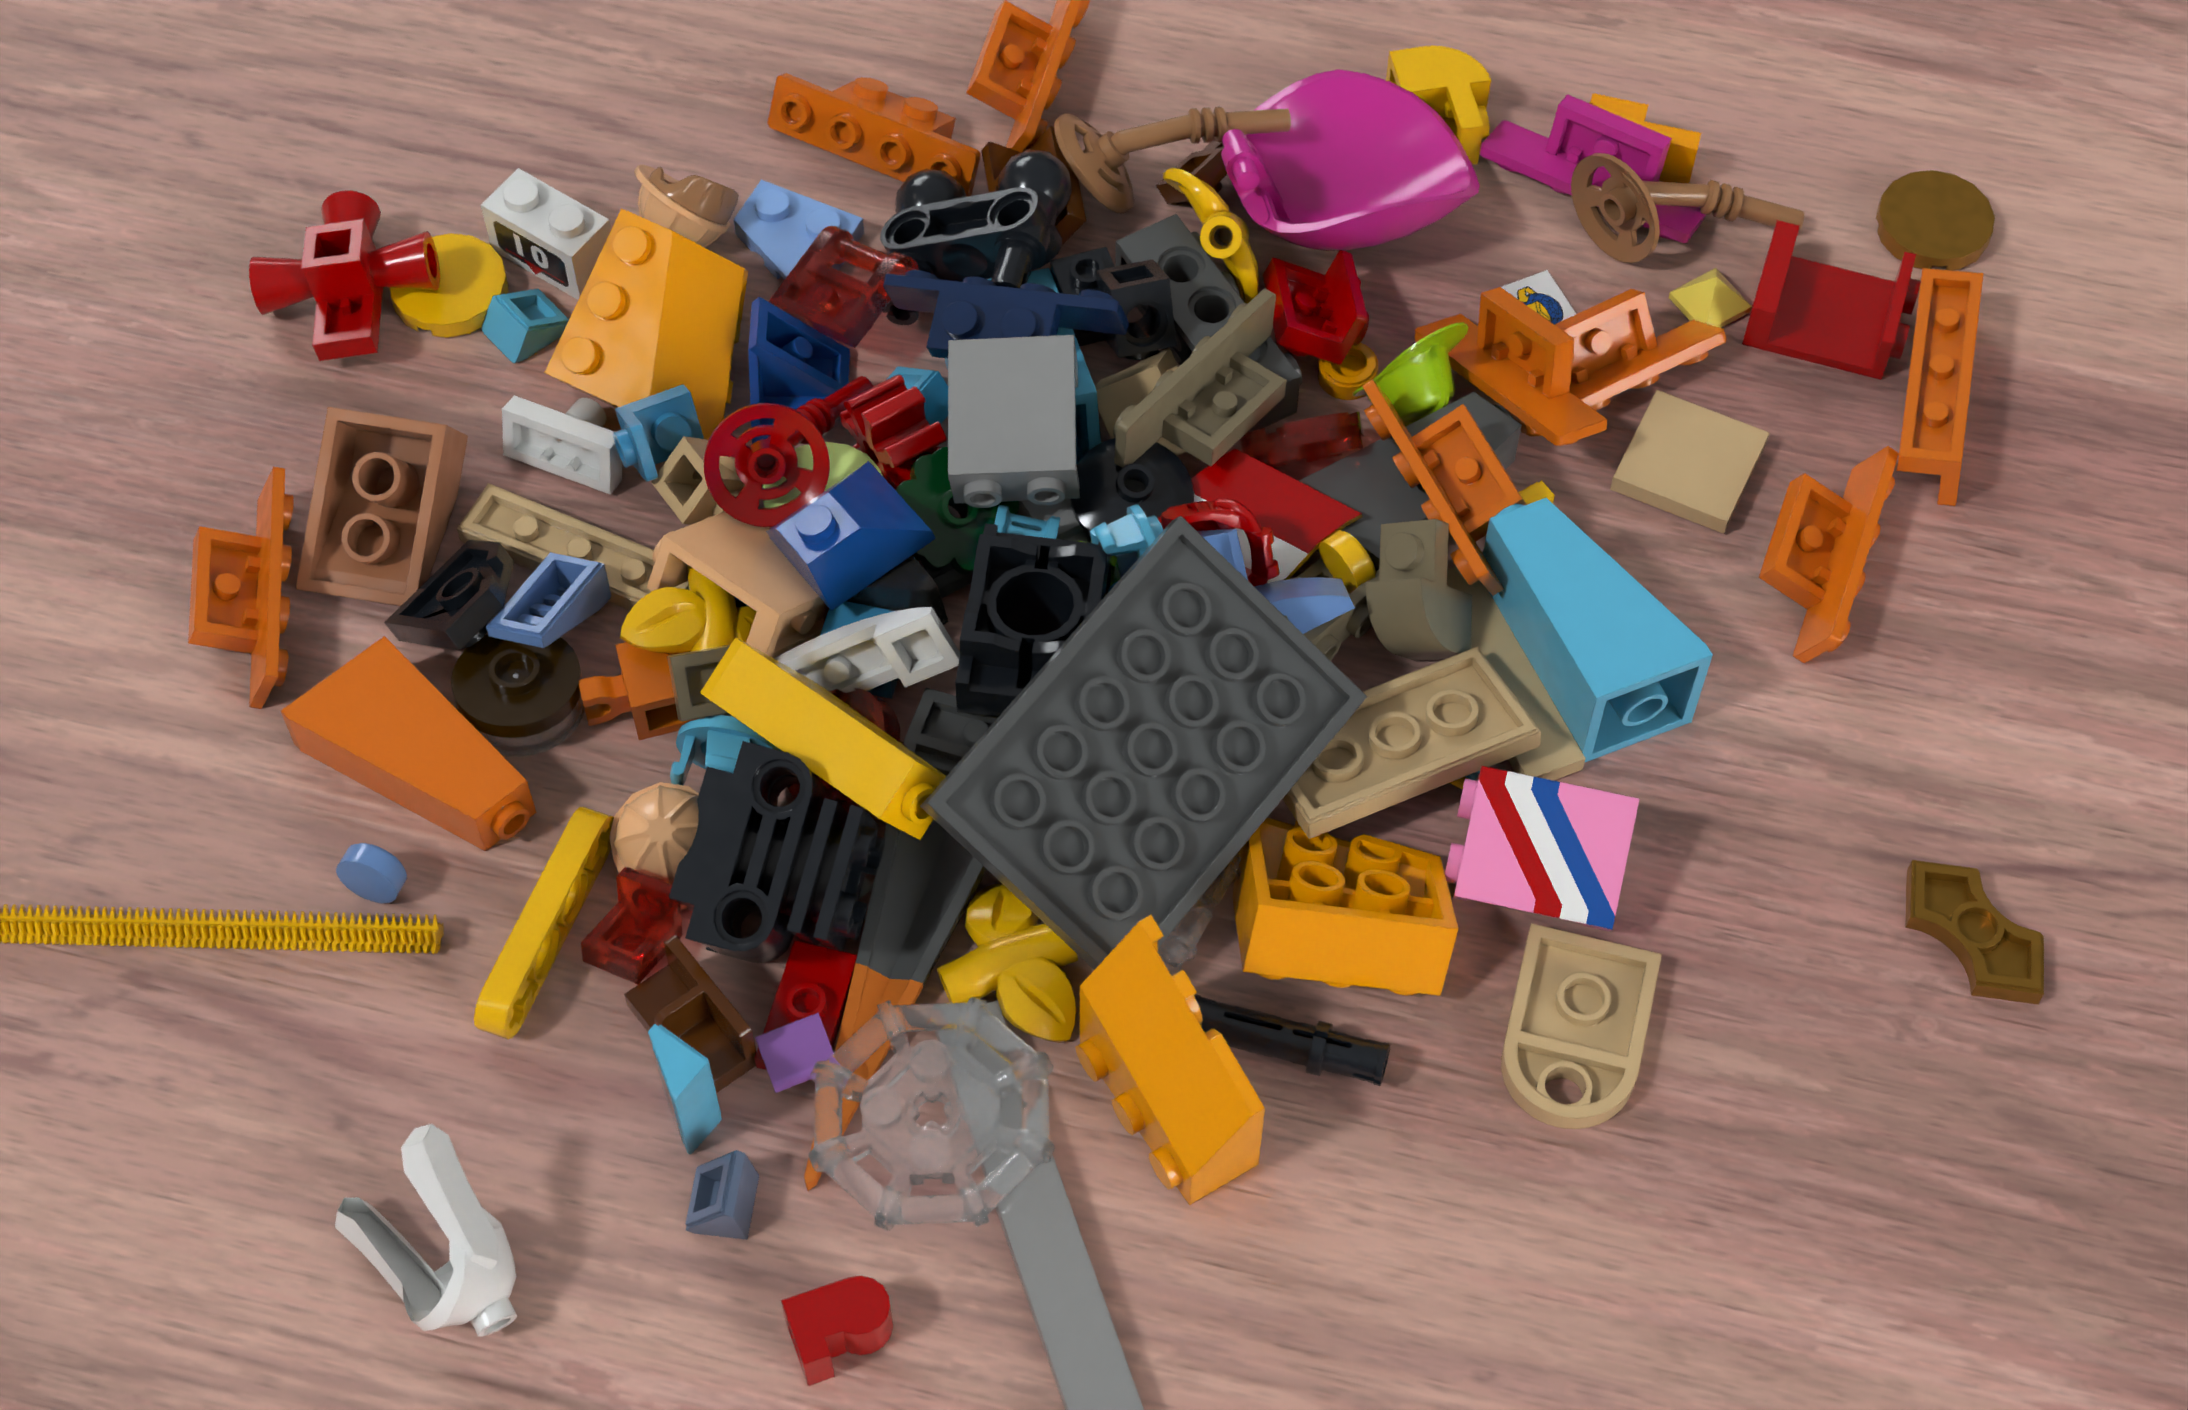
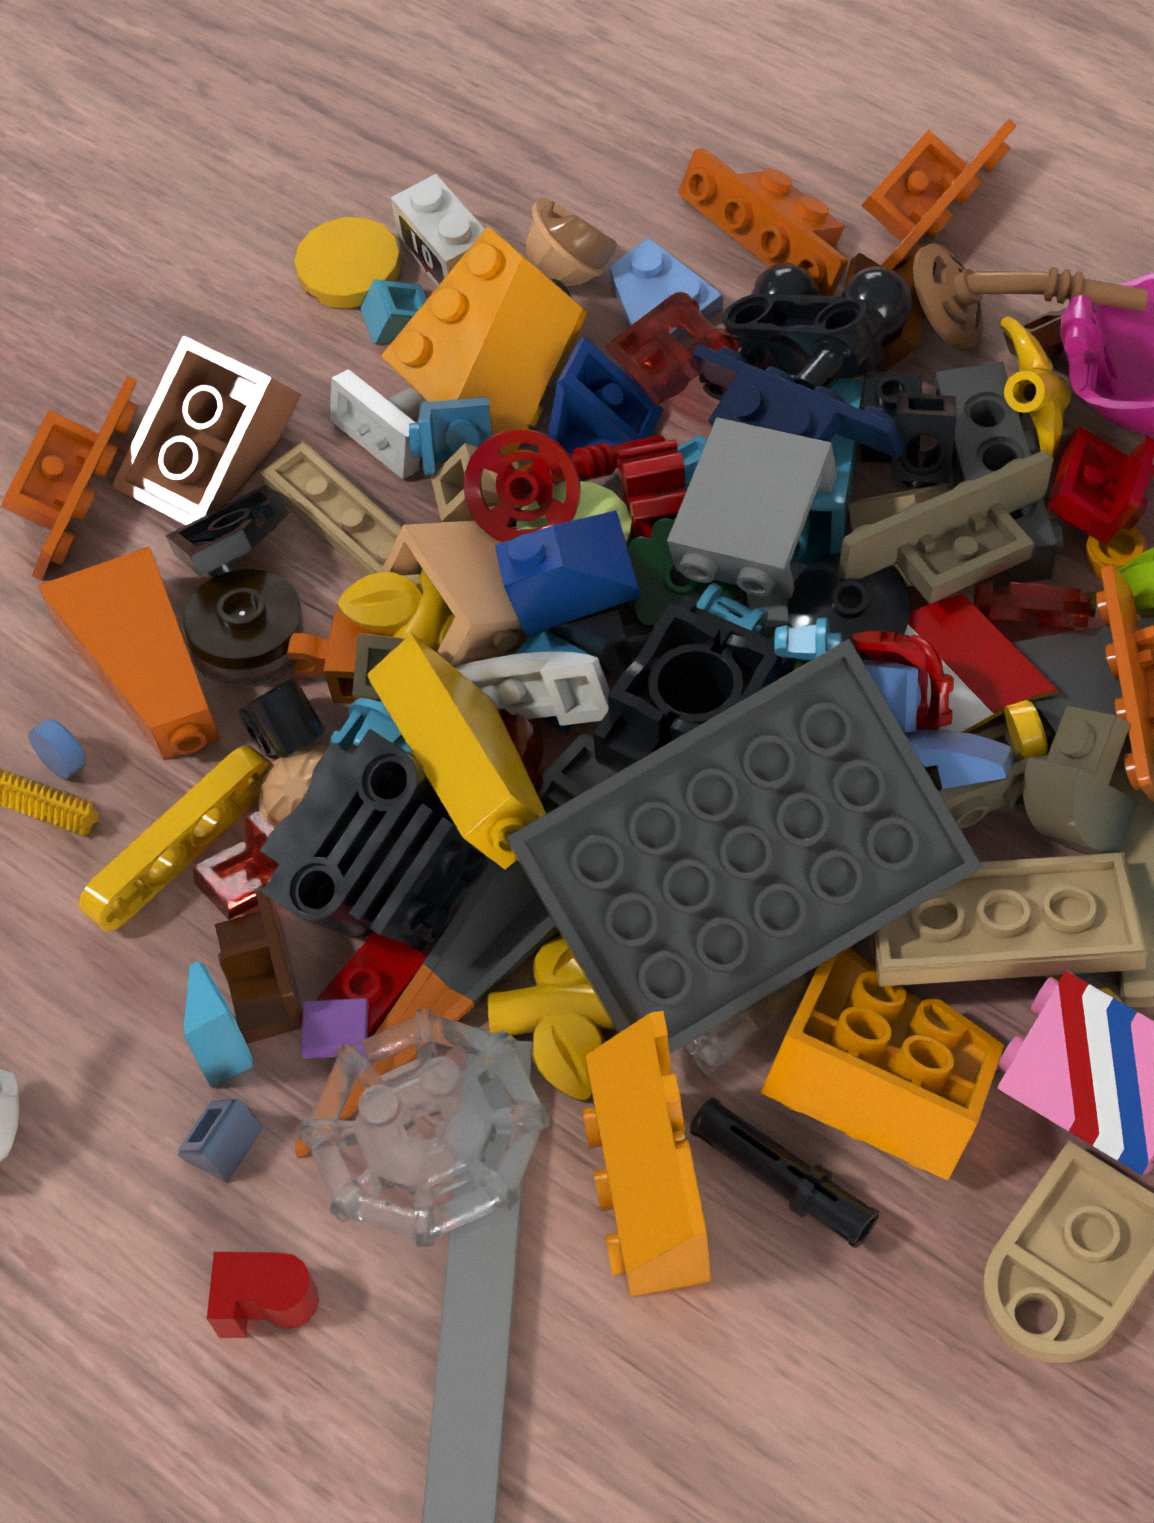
camera: 30 degrees right, 0 degrees up
red brick [249,190,440,361] -> none
medium blue slope [486,552,611,648] -> none
none -> black piece [238,677,326,758]

